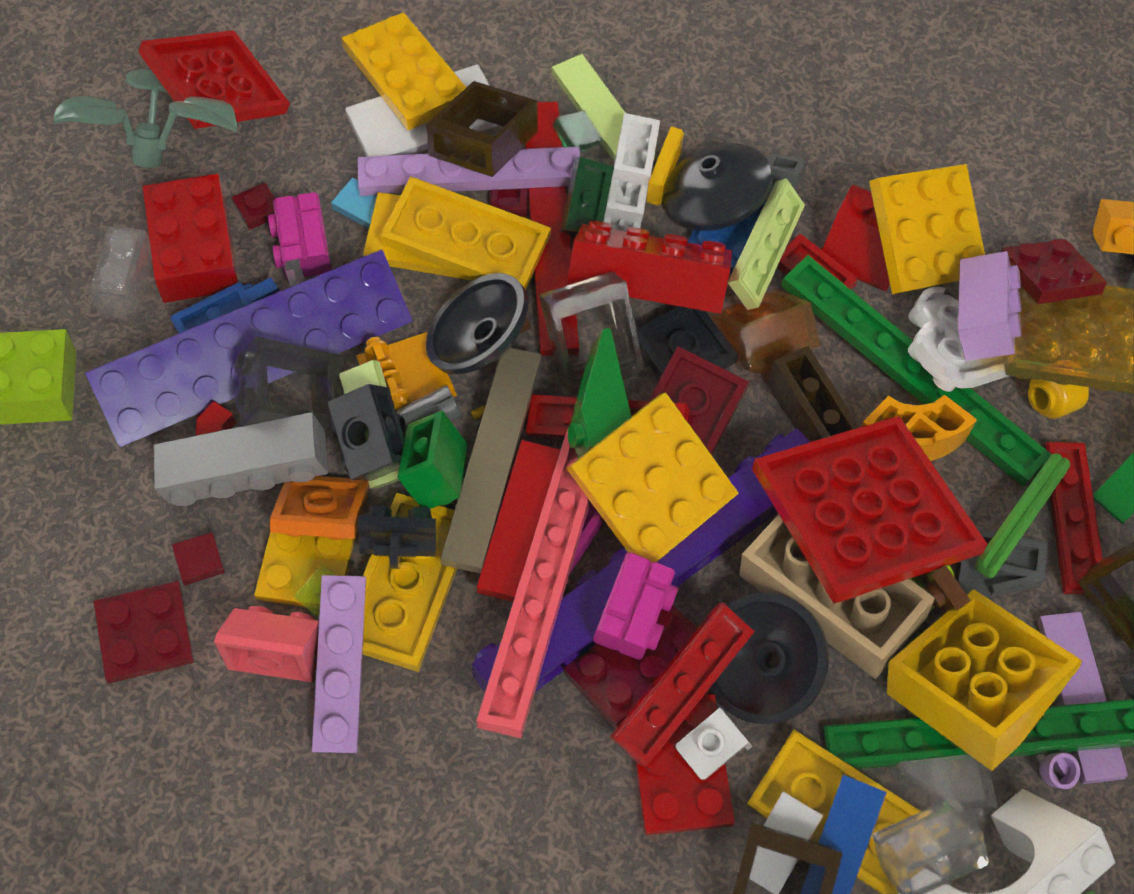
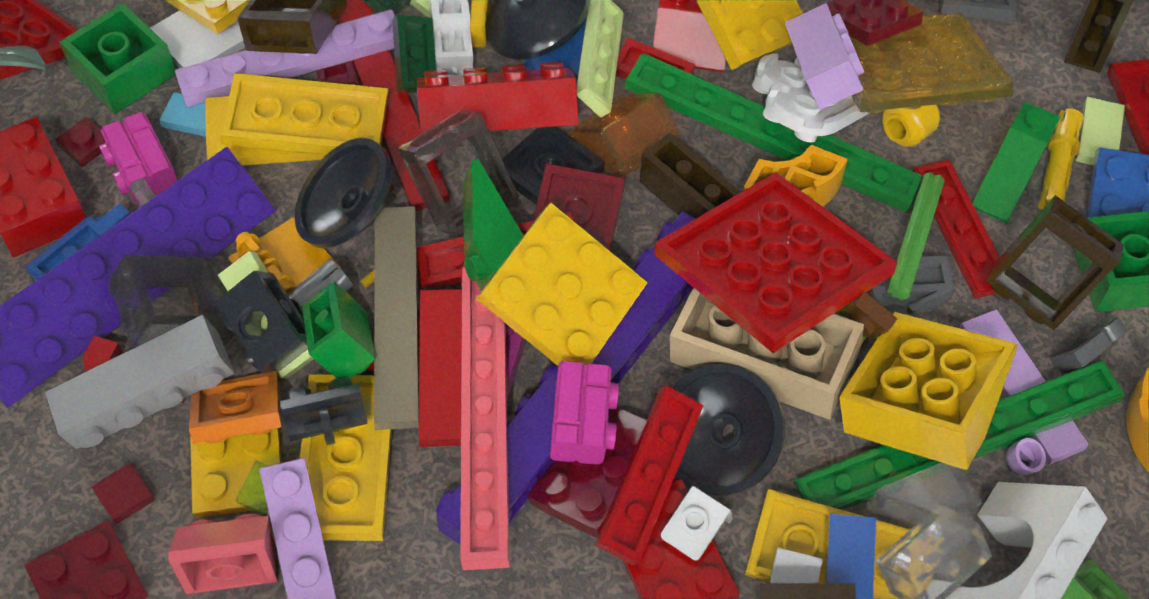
camera: 15 degrees left, 5 degrees down
none -> green brick [59,3,176,115]

